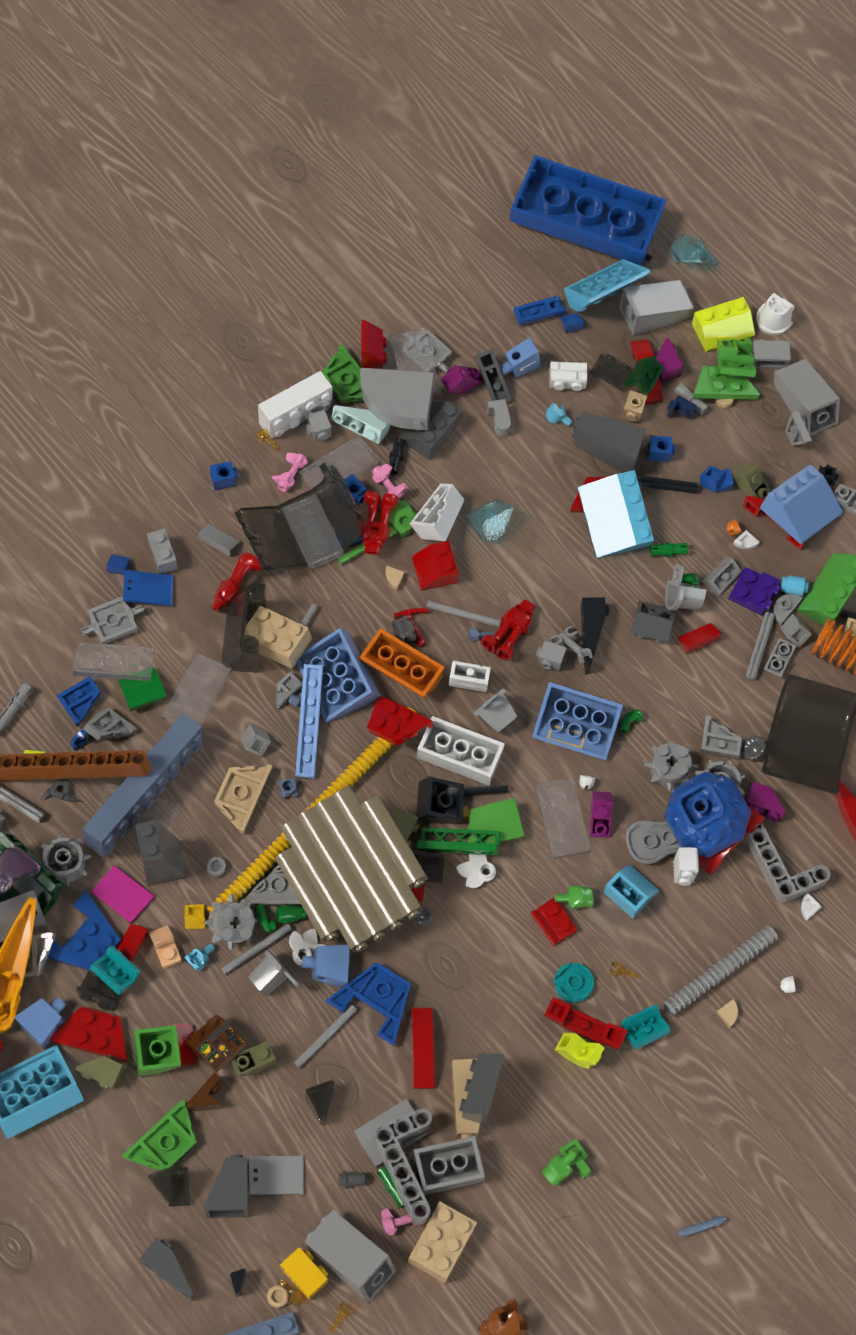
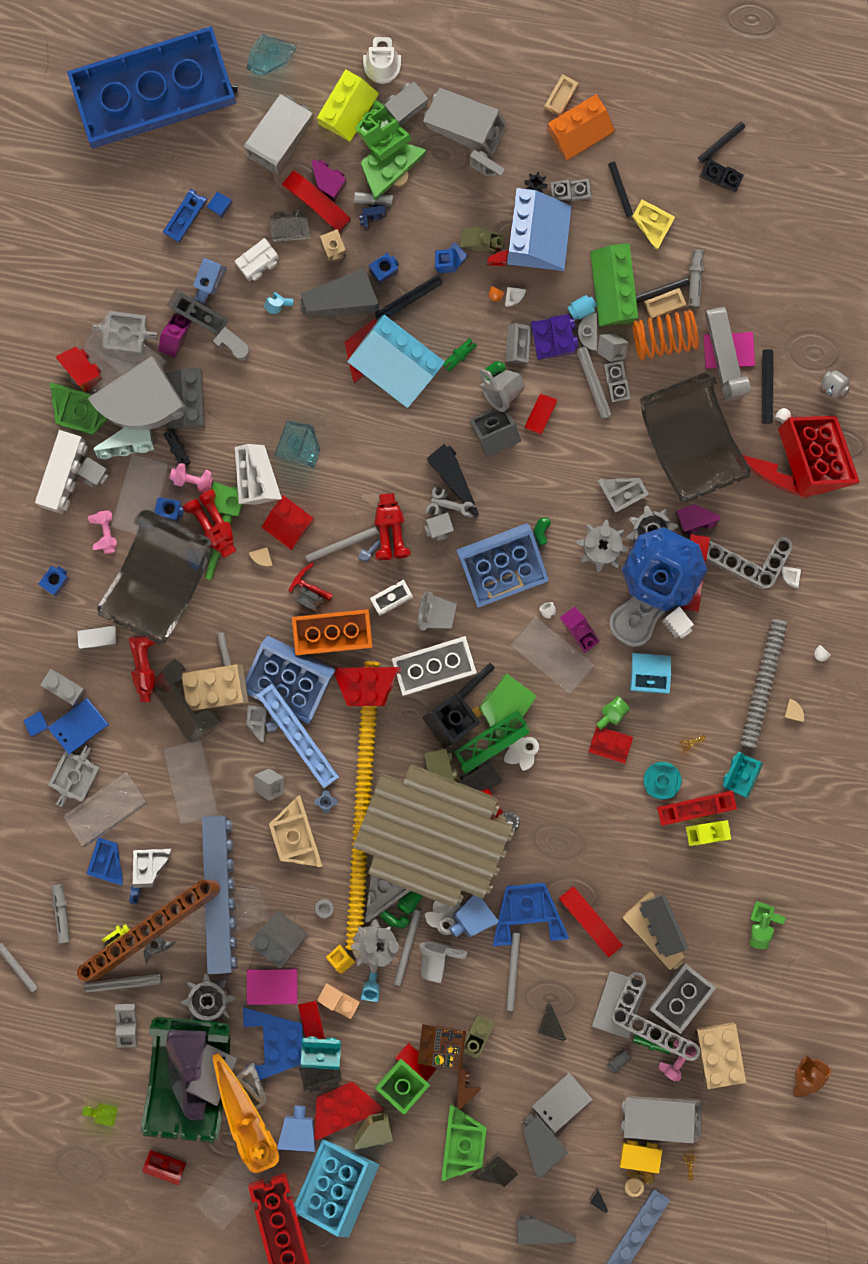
camera: 30 degrees left, 20 degrees up
green slope [118,668,167,712] -> none
clear yellow hand [257,429,280,450] -> none
clear tile [281,494,344,569] -> none
medium azure slope [564,259,650,312] -> none
dark green panel [624,356,664,395] -> none
dark grey piece [741,735,766,761] -> none

